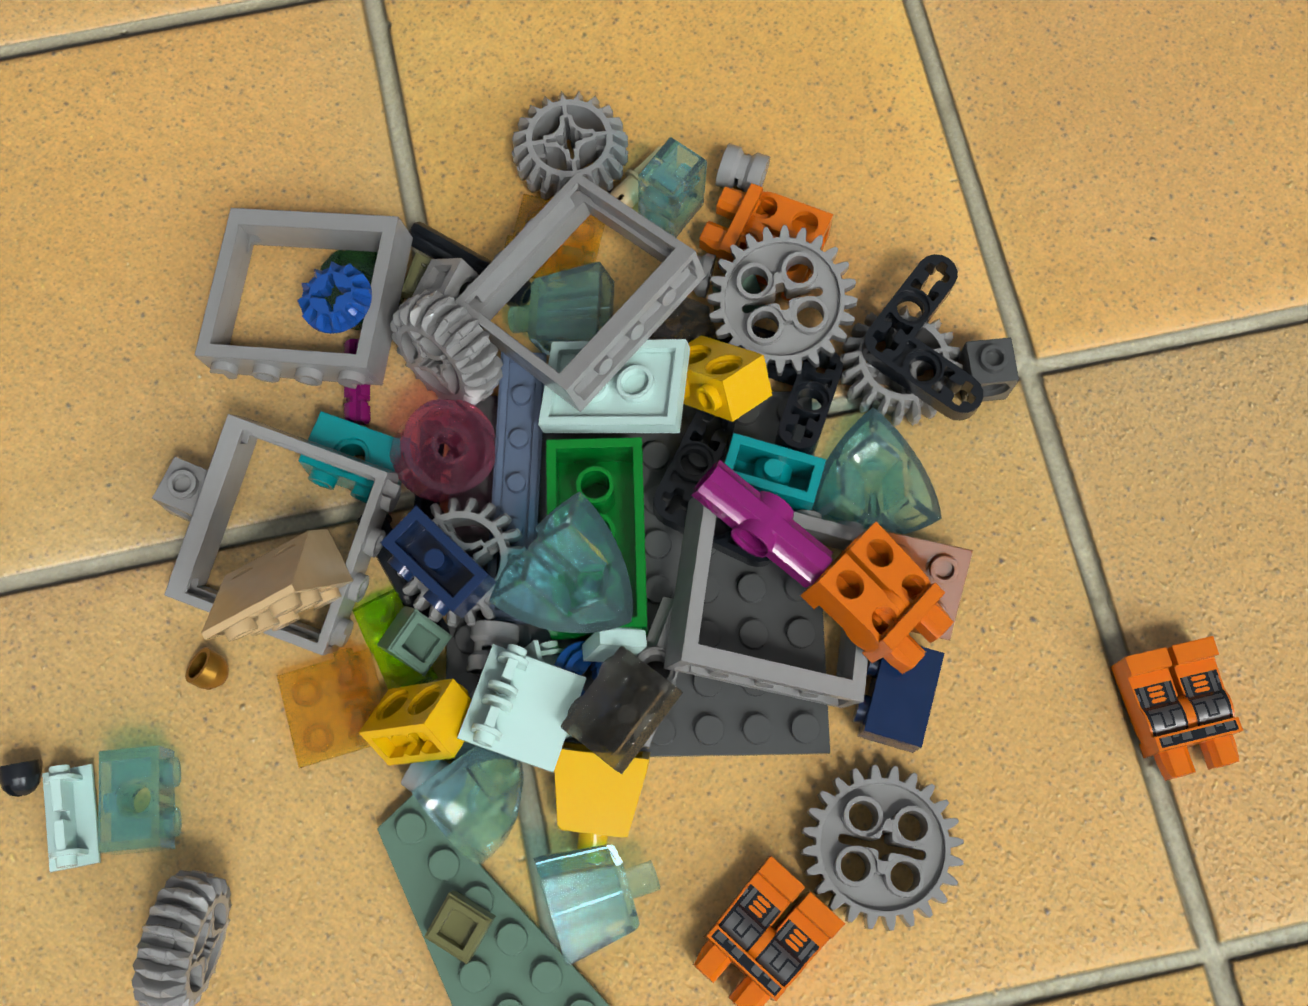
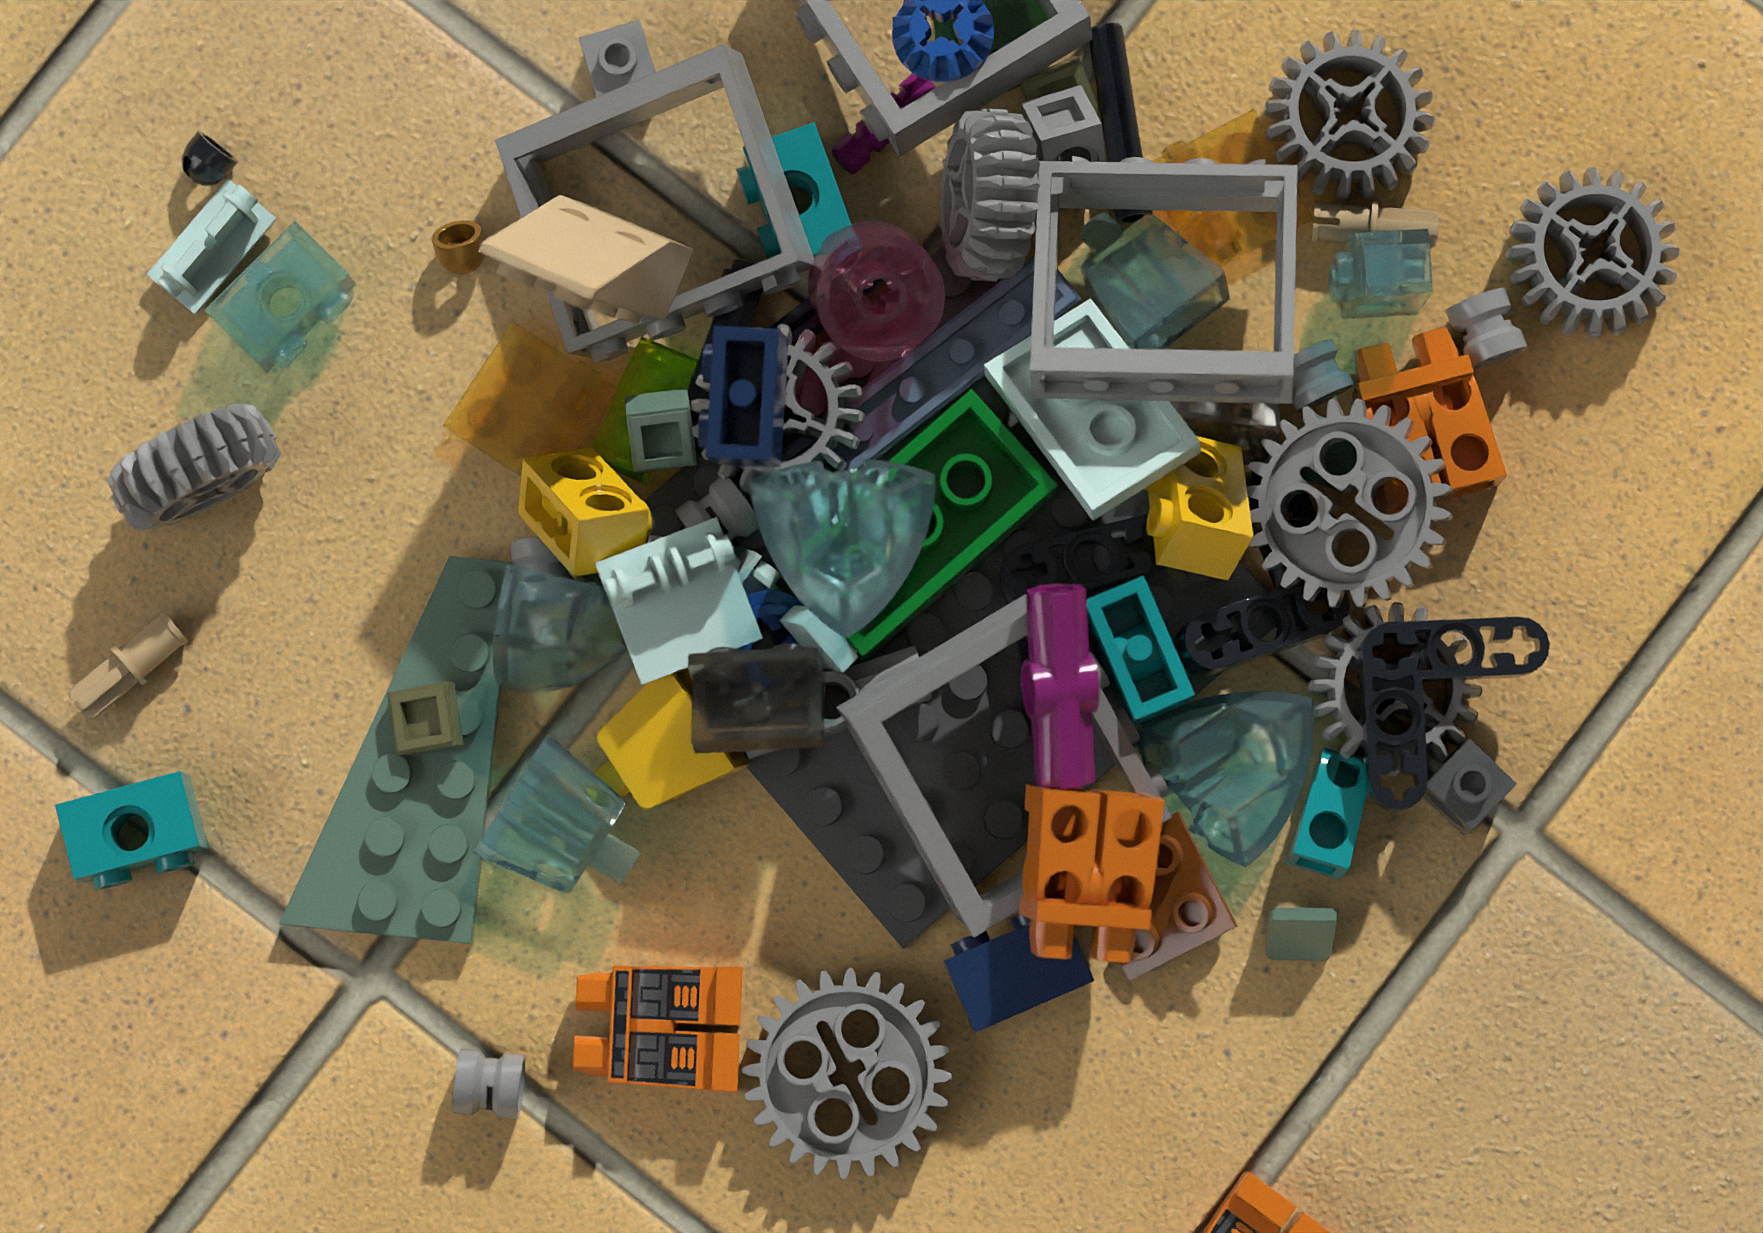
camera: 50 degrees right, 10 degrees up
none -> sand green slope [1266,907,1337,961]
none -> teal leg [1285,747,1368,880]
none -> light grey gear [1506,167,1680,339]

